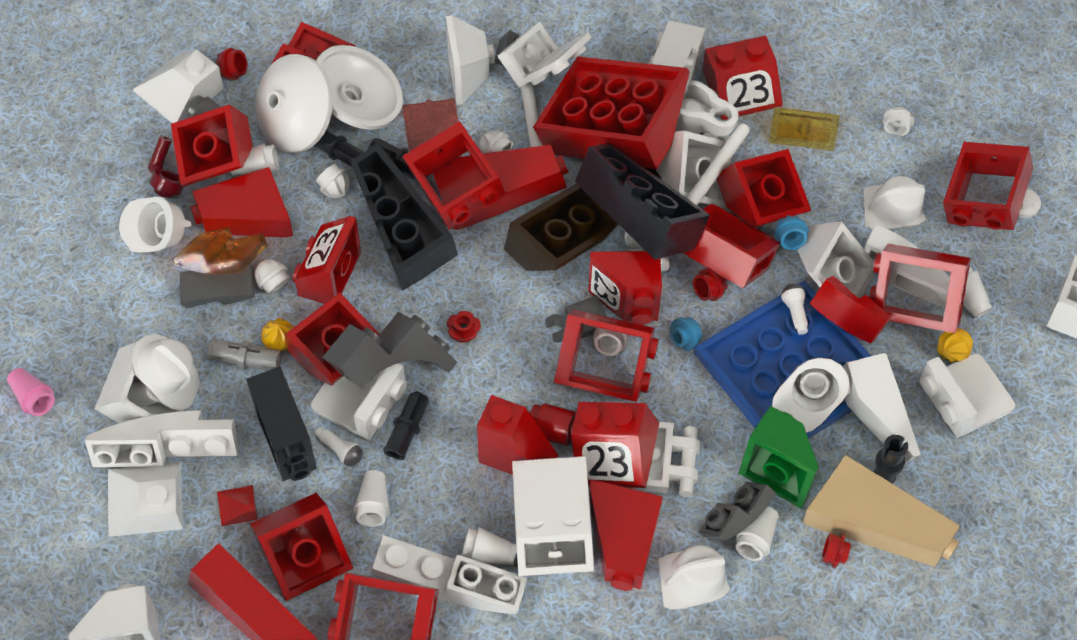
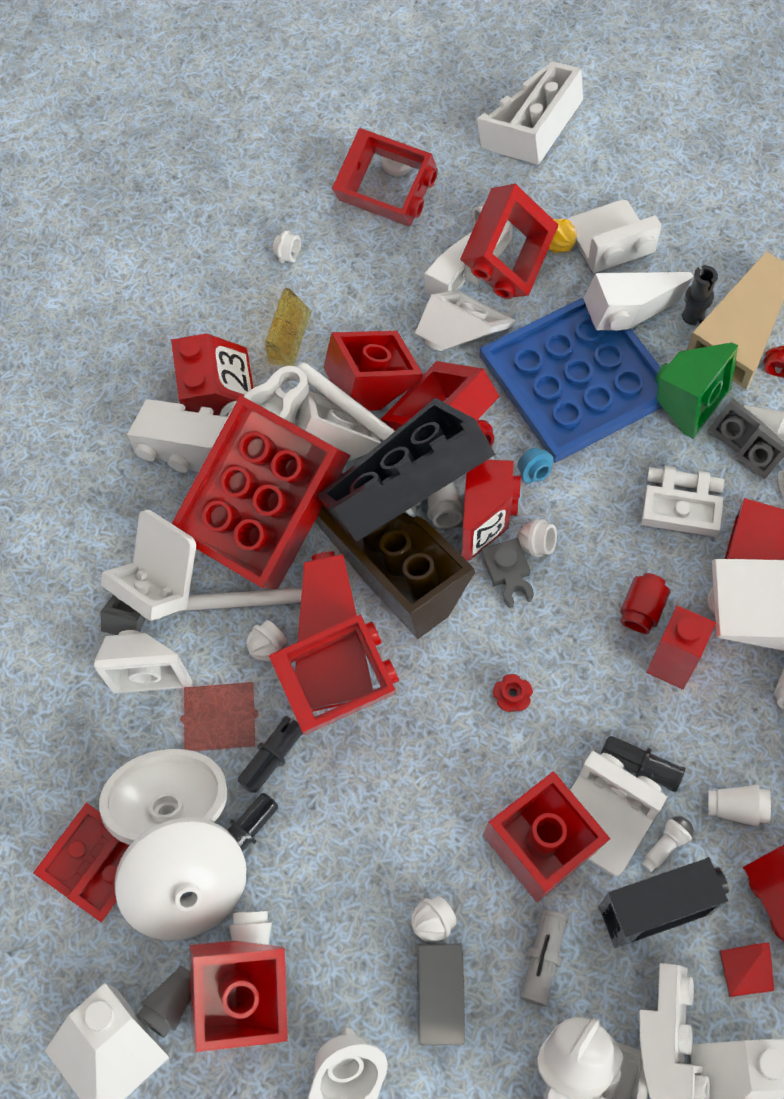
camera: 80 degrees left, 5 degrees up
dark red plate [148,135,184,198] -> none
clear orange slope [173,227,268,274] -> none
red slope [190,167,293,237] -> none
red plate [215,48,248,80] -> none
yellow plate [261,318,294,351] -> none
red slope [293,216,361,304] -> none
white plate [316,164,350,199] -> none
dark grey arch [323,312,457,388] -> none
black wedge [350,143,458,291] -> none
red window [554,309,659,402] -> none
red slope [571,402,660,488] -> none
white piece [772,357,850,432] -> none
dark azure plate [774,215,809,250] -> none
white piece [781,284,808,335] -> none
red slope [809,276,891,344] -> none
white piece [864,176,926,229] -> none

